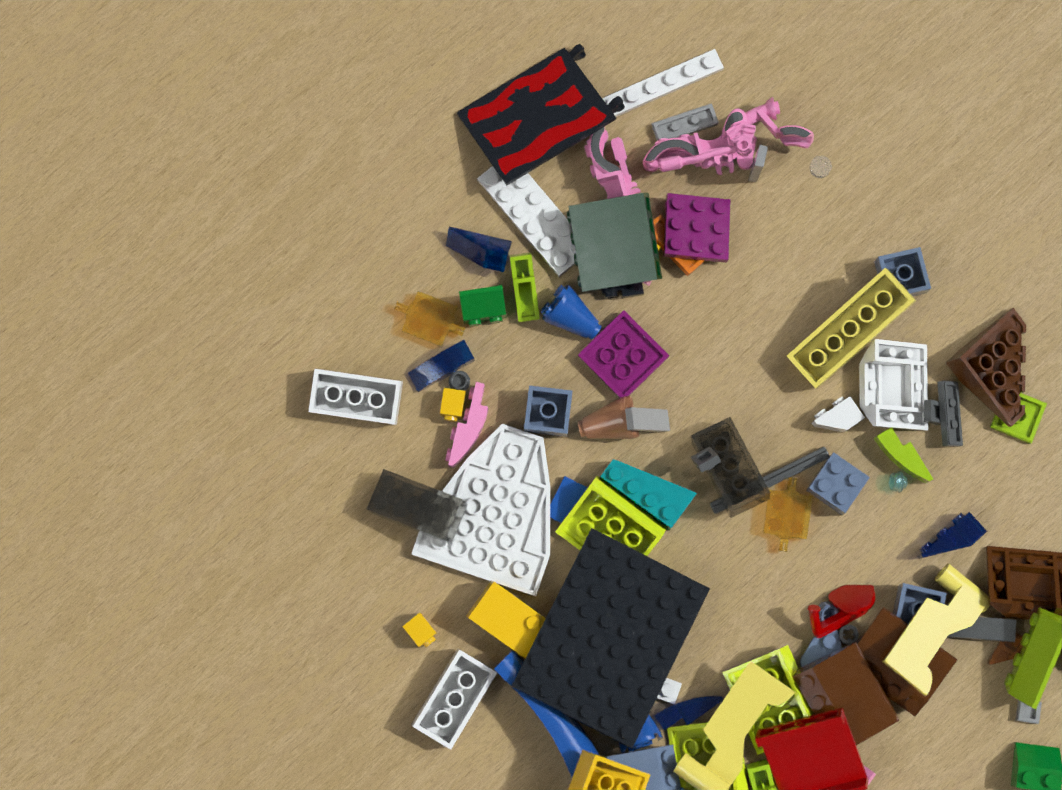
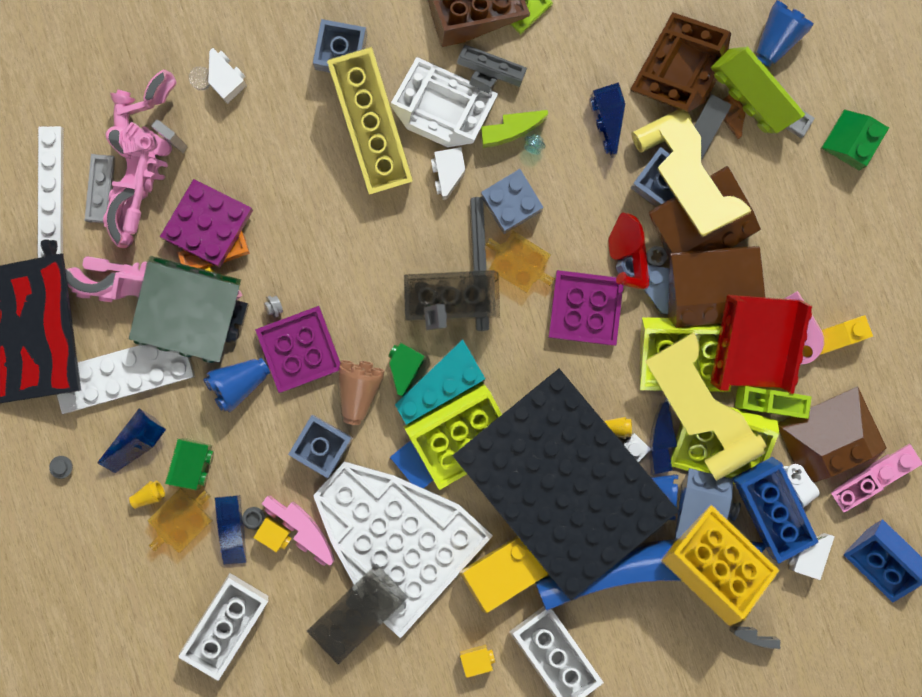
camera: 70 degrees left, 5 degrees up
lime slope [509,252,540,322] -> none
light grey tile [625,407,670,432] -> none
none -> dark grey plate [49,456,73,479]
none -> yellow cone [129,481,165,509]
none -> white slope [208,48,247,104]
none -> light grey plate [264,296,283,318]
none -> green slope [388,342,426,397]
none -> magenta plate [548,270,623,346]
none -> yellow cone [604,416,632,439]

